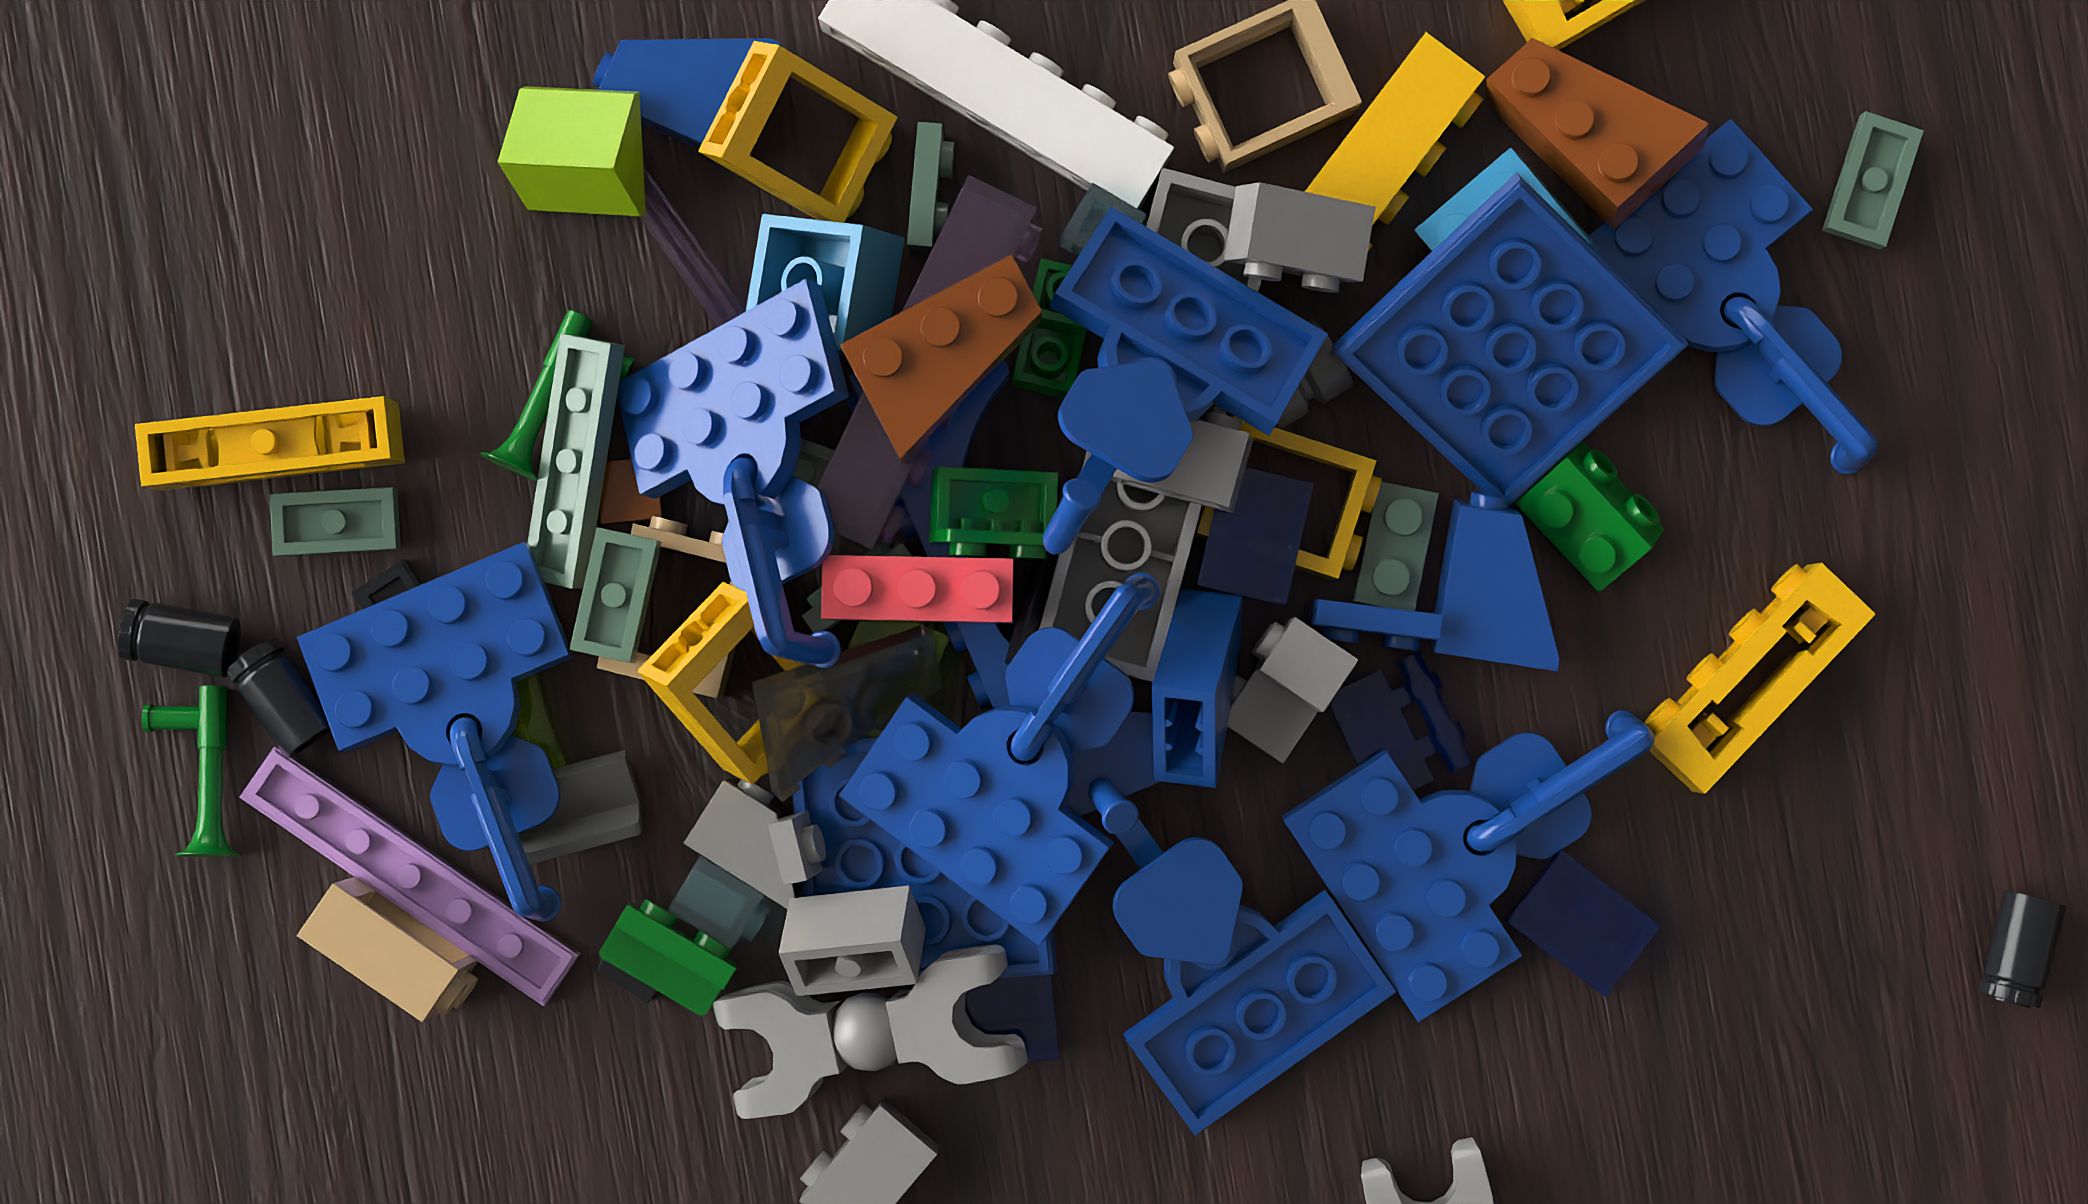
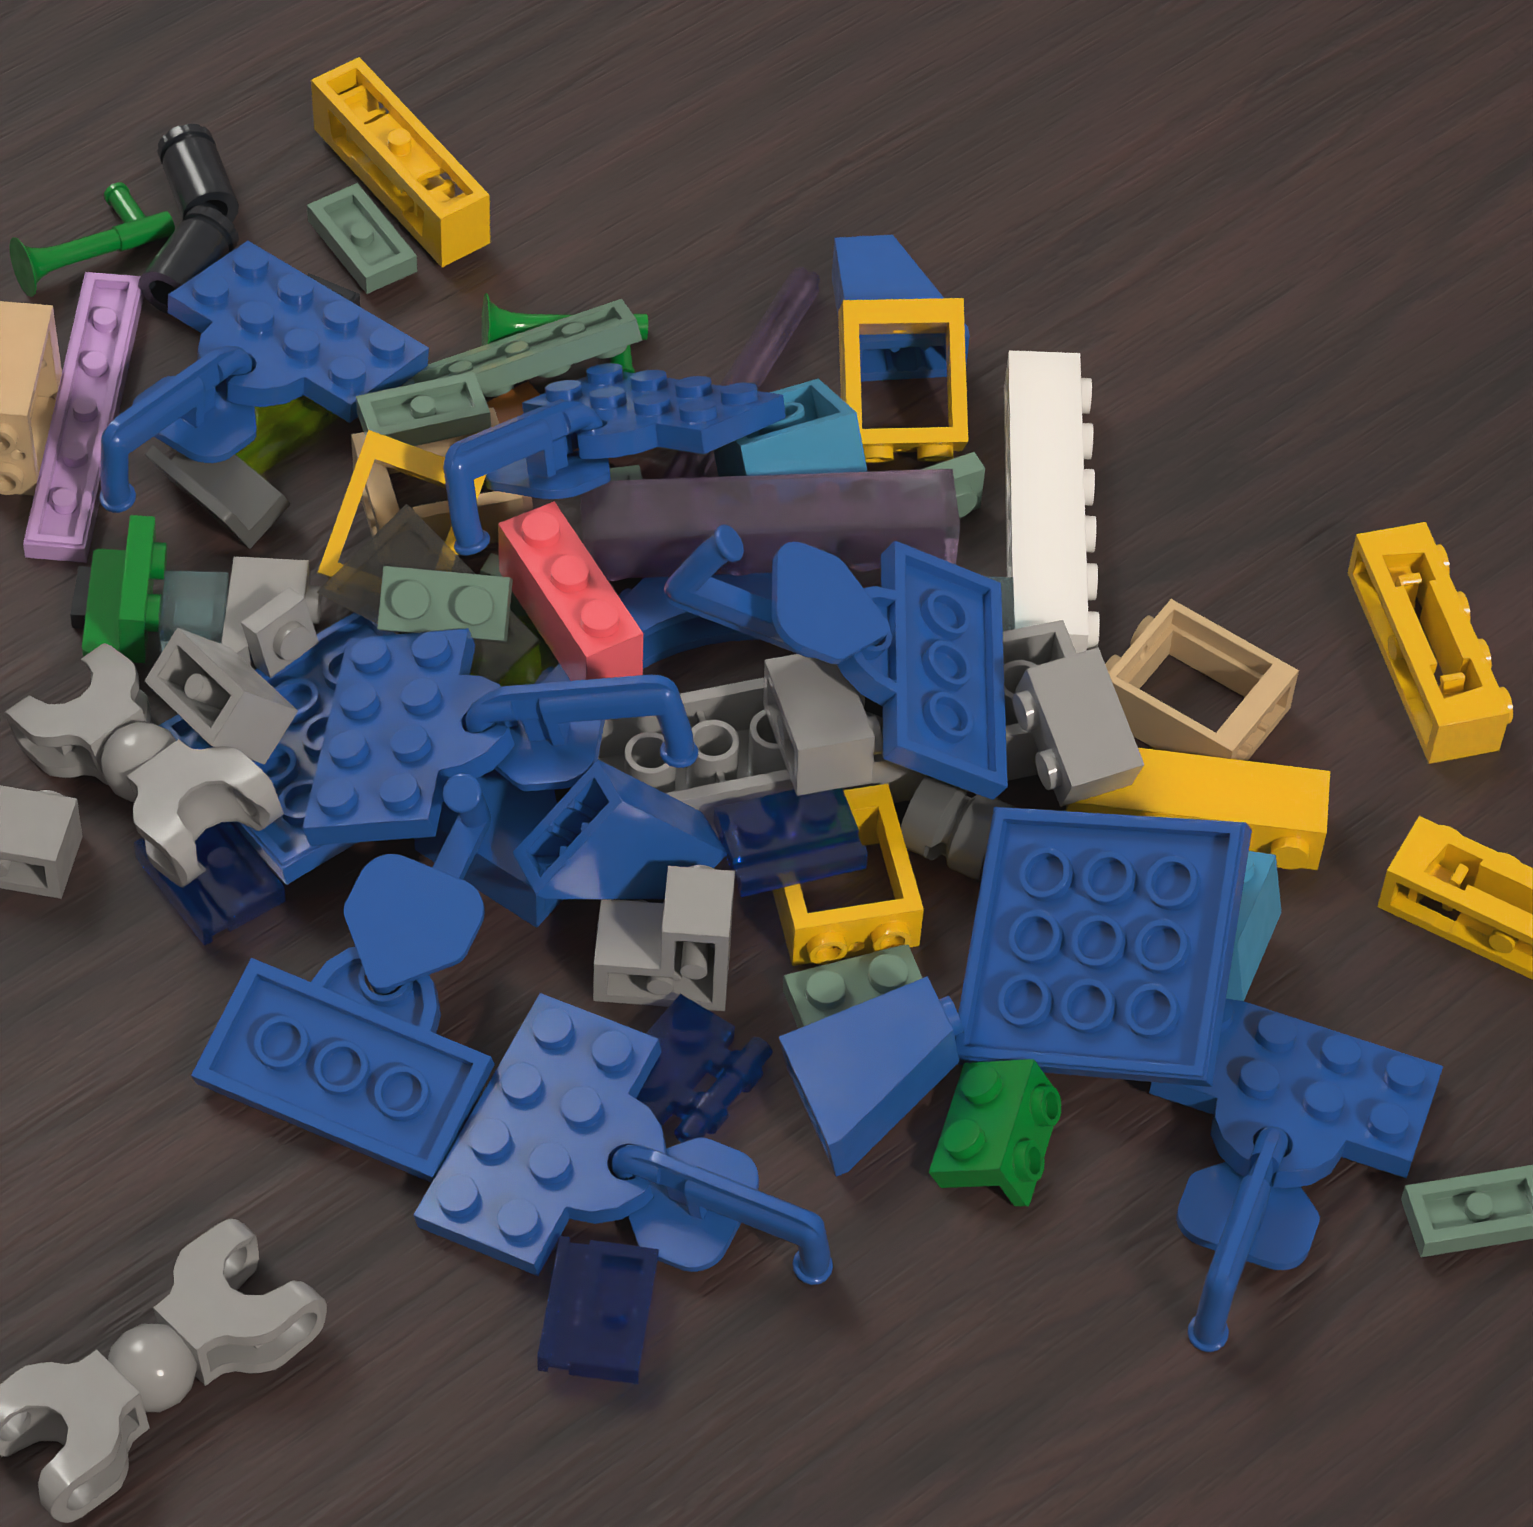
camera: 60 degrees right, 35 degrees down
lime slope [498,86,646,216] -> none
dark orange wedge [840,254,1042,464] -> none
green bracket [929,466,1058,559] -> none
blue plate [1308,599,1443,651] -> none
dark orange wedge [1486,38,1710,230] -> none
yellow brick [1644,562,1875,794] -> none
none -> sand green plate [377,566,513,642]

